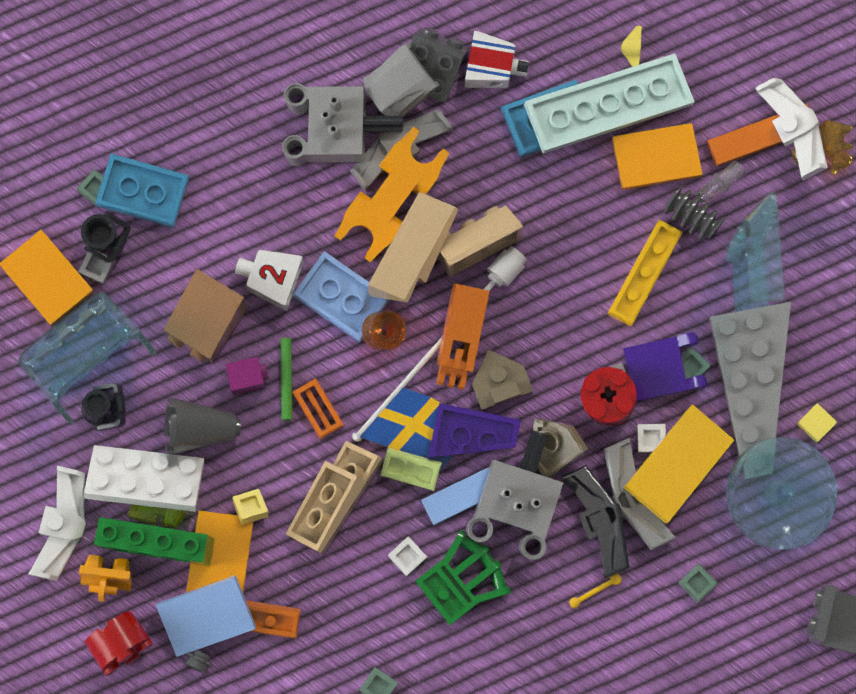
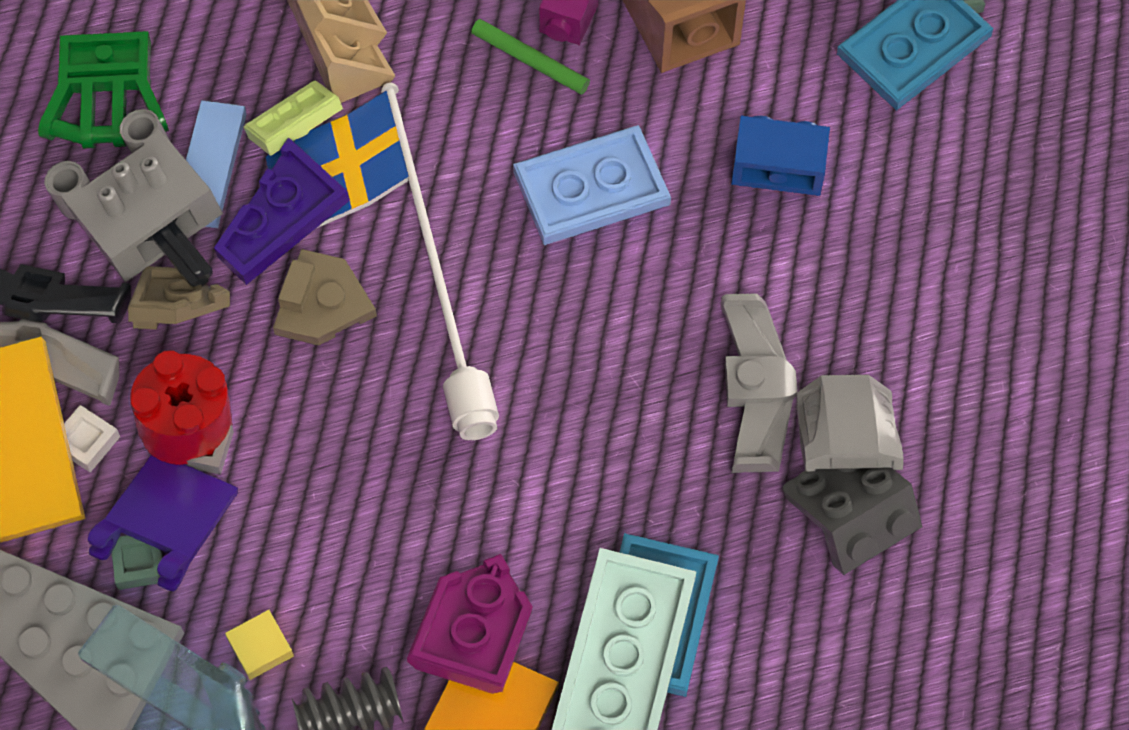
camera: 125 degrees right, 15 degrees down
white torso [235,250,304,311] -> none
light grey piece [282,83,404,166] -> none
orange tile [292,378,344,440] -> none
light orange piece [334,127,450,262] -> none
clear orange wheel [362,311,406,350] -> none
tan slope [368,192,458,302] -> none
white tile [388,537,427,577] -> none
orange hinge [436,284,490,390] -> none
tan slope [438,205,523,278] -> none
torso [465,31,529,88] -> none
yellow tile [607,219,683,327] -> none
none -> light yellow tile [225,610,294,680]
none -> magenta tile [407,554,533,694]
none -> blue brick [731,116,830,196]

